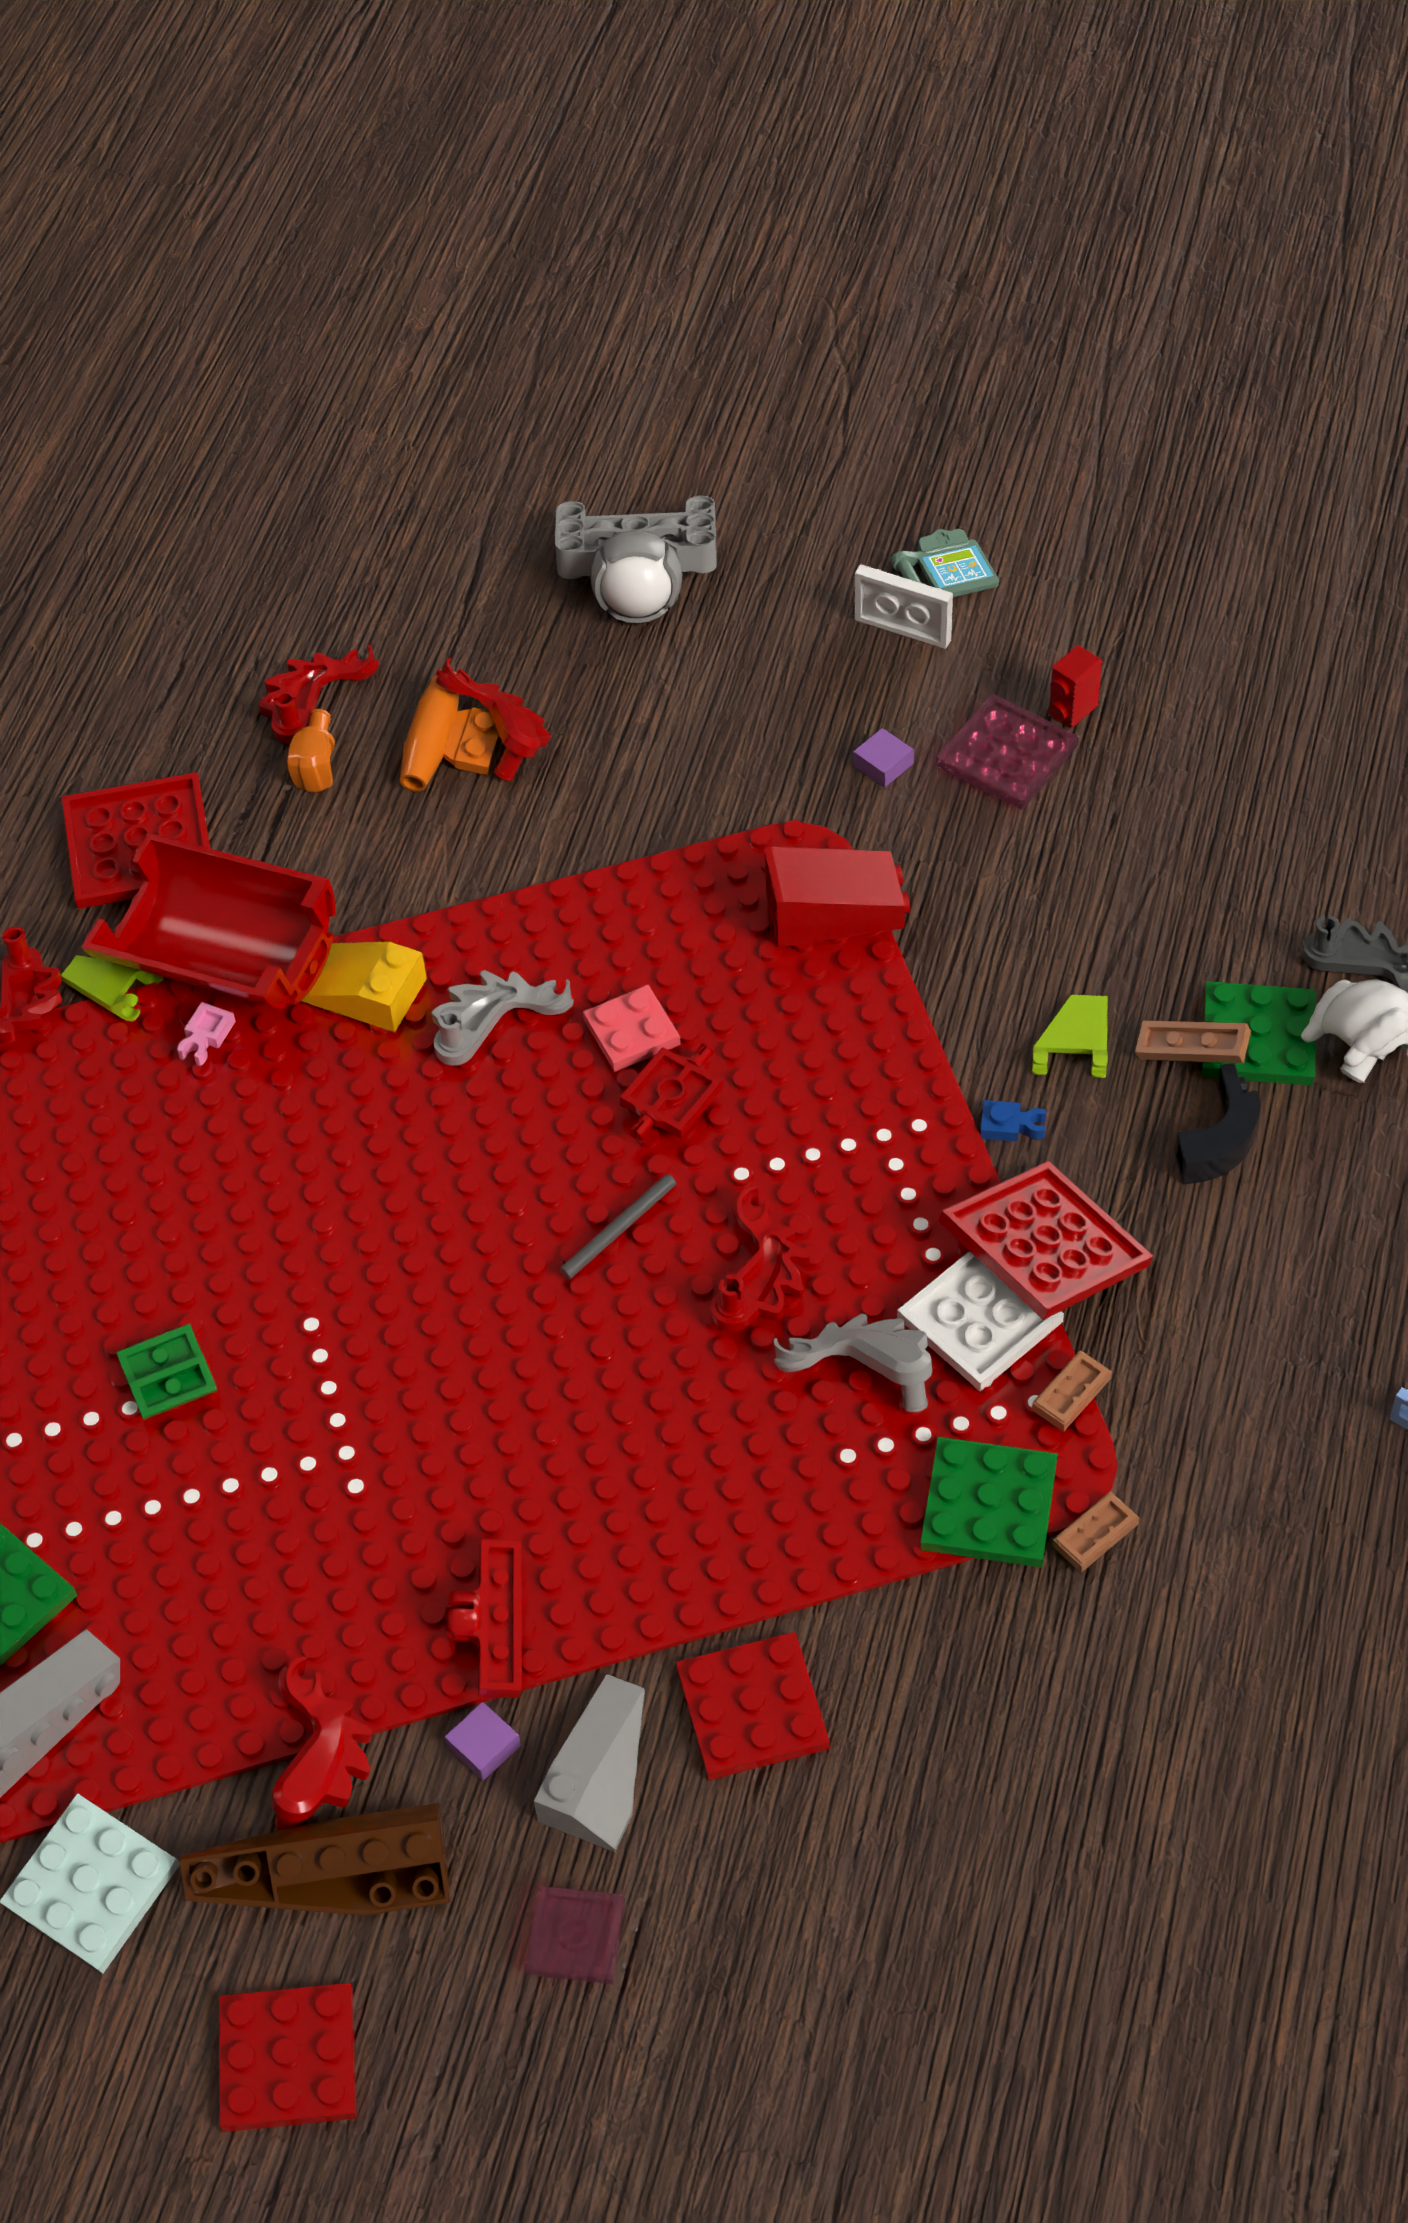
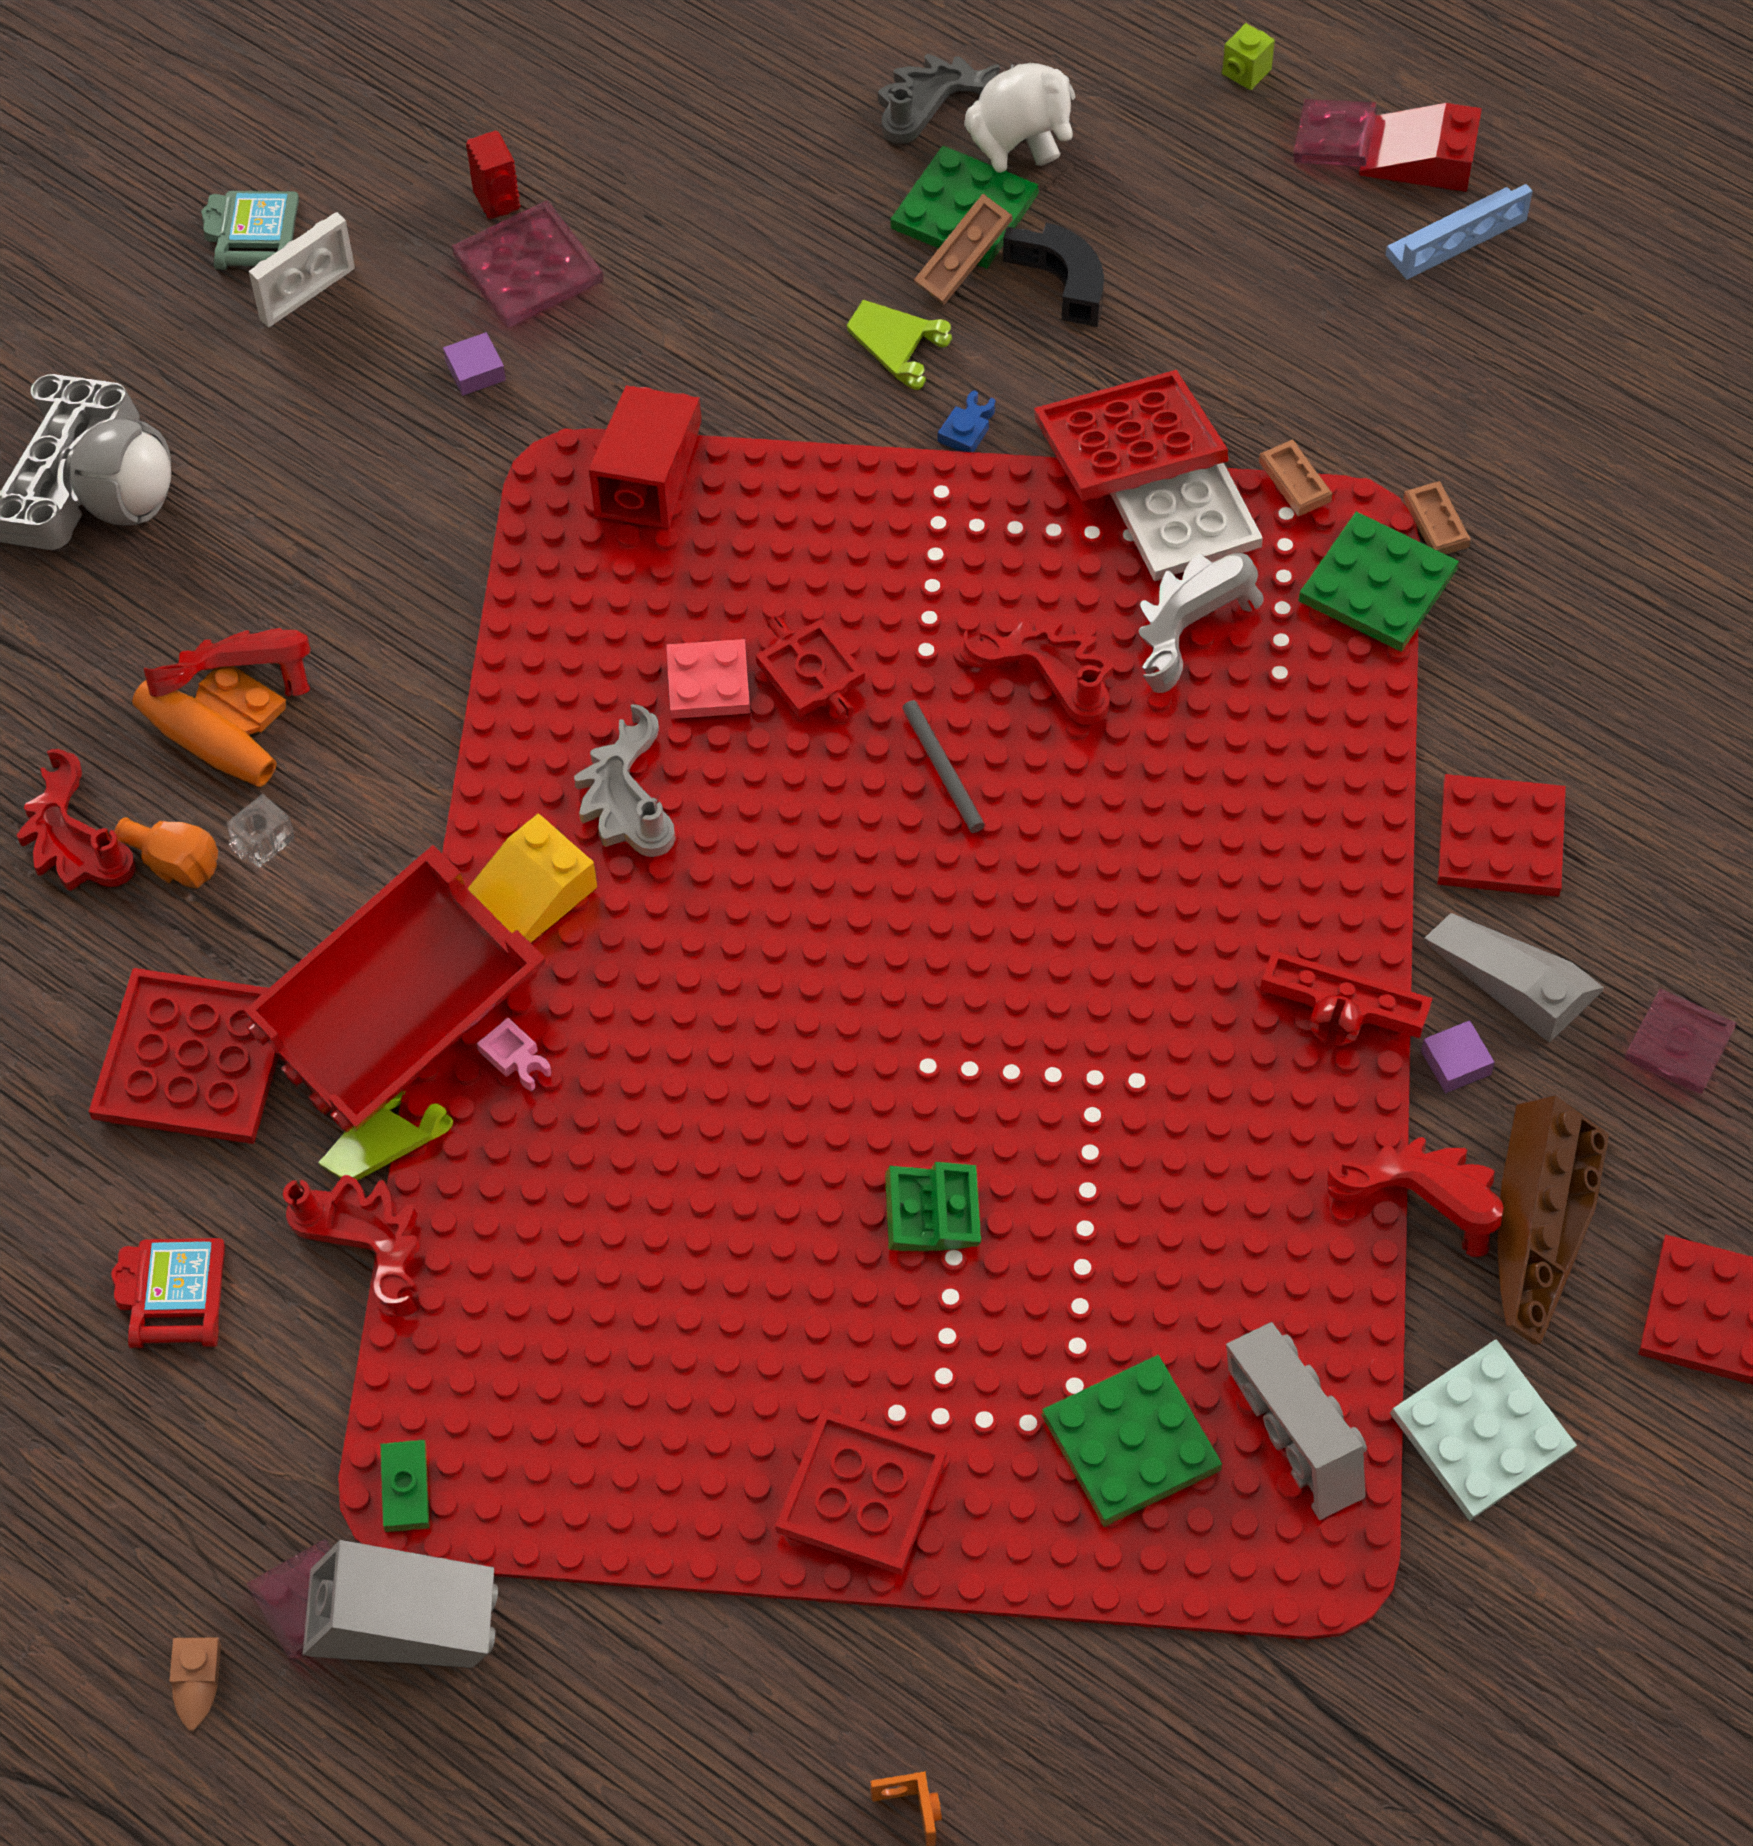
camera: 70 degrees left, 5 degrees up
none -> clear brick [226,794,295,868]

